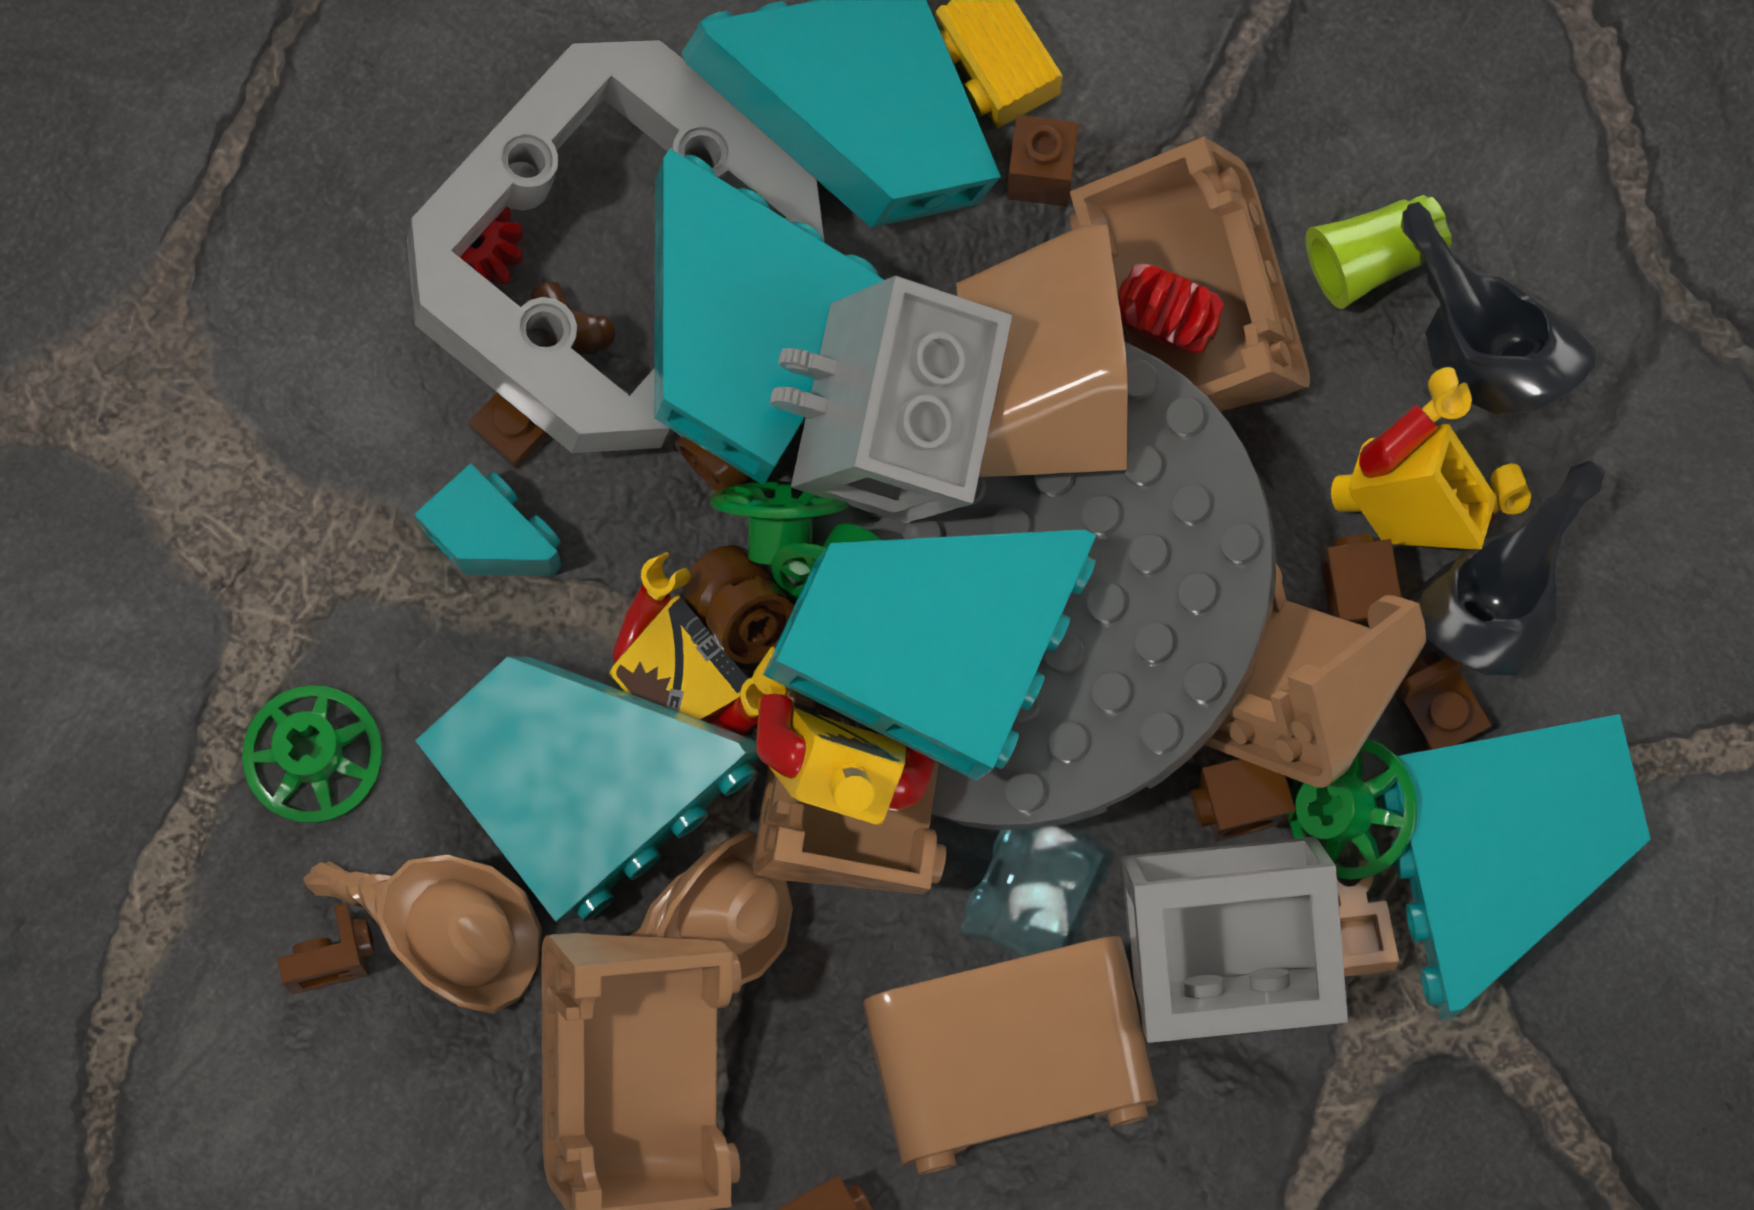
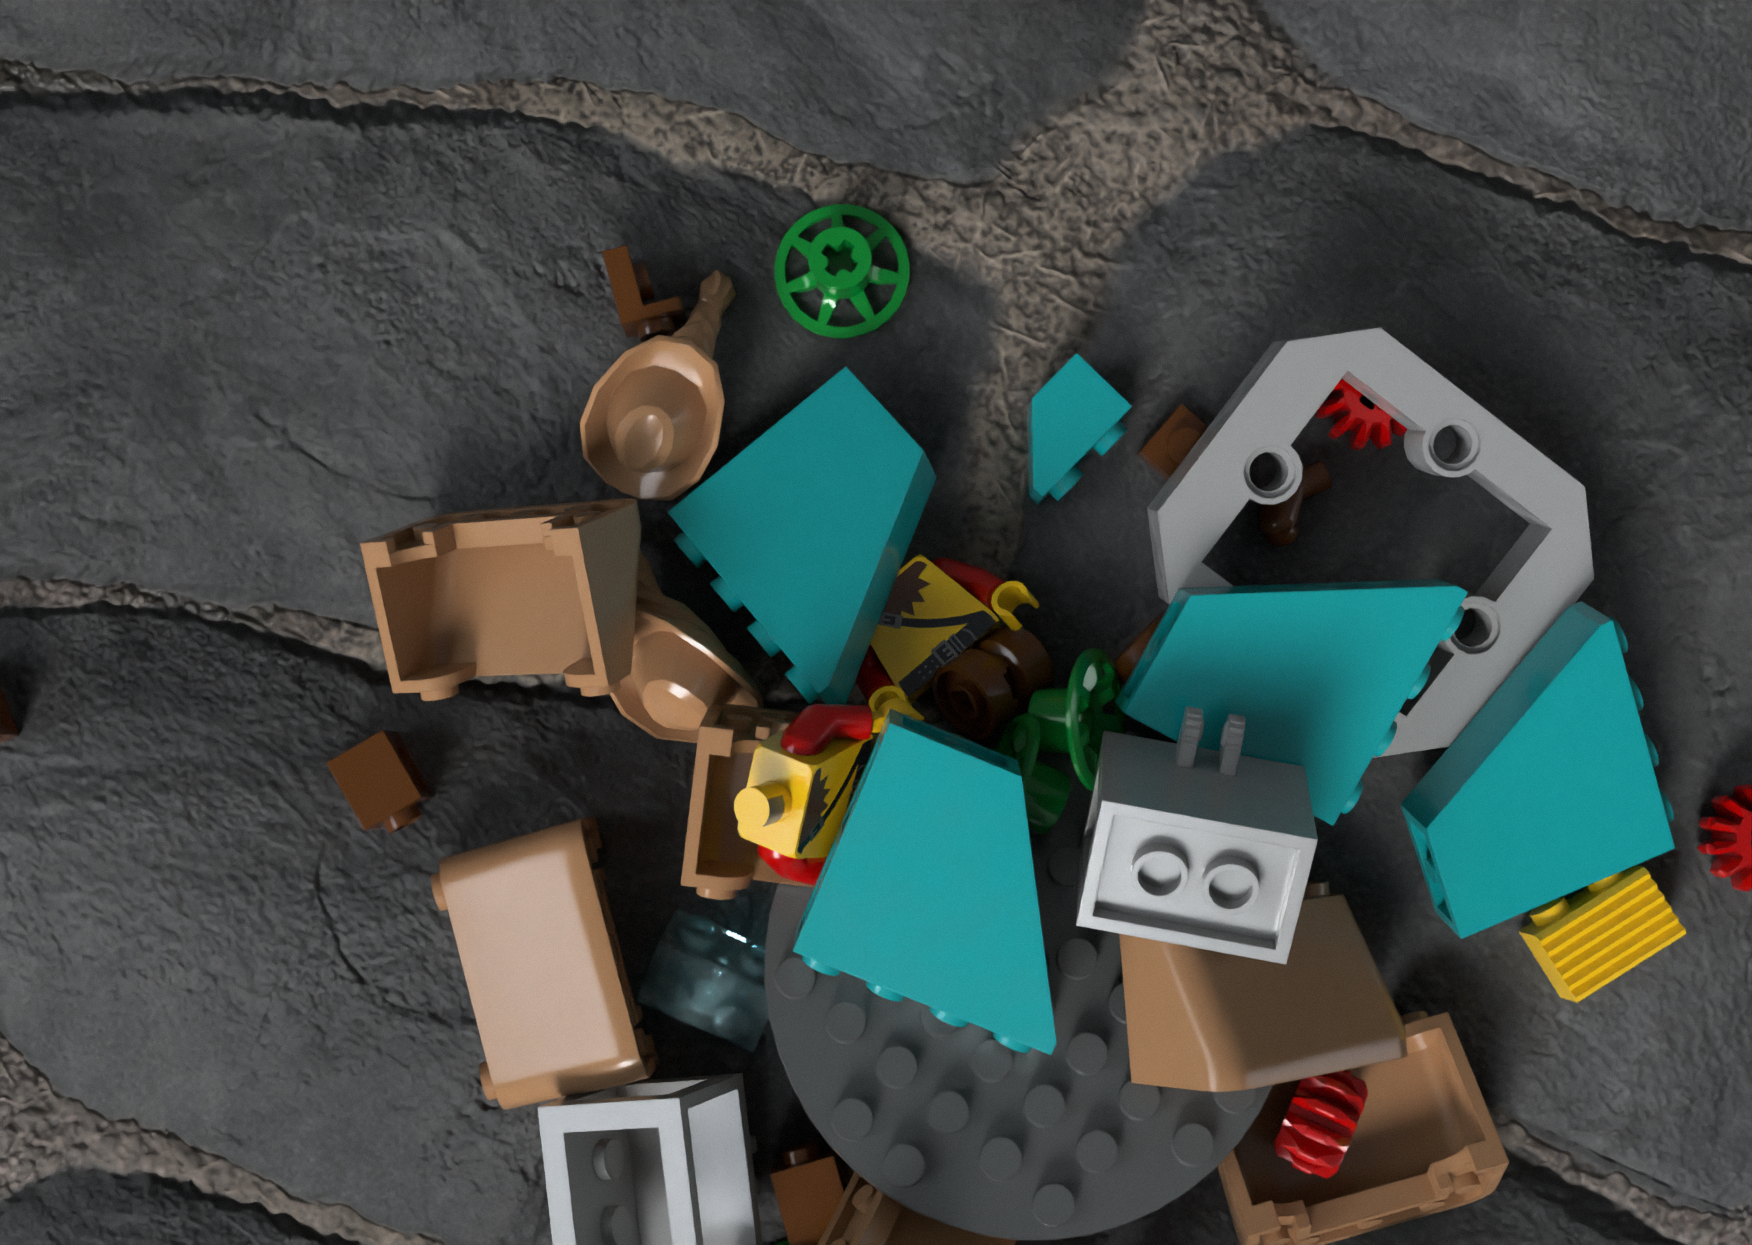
camera: 85 degrees right, 10 degrees up
reddish brown brick [1007,115,1079,207] -> none

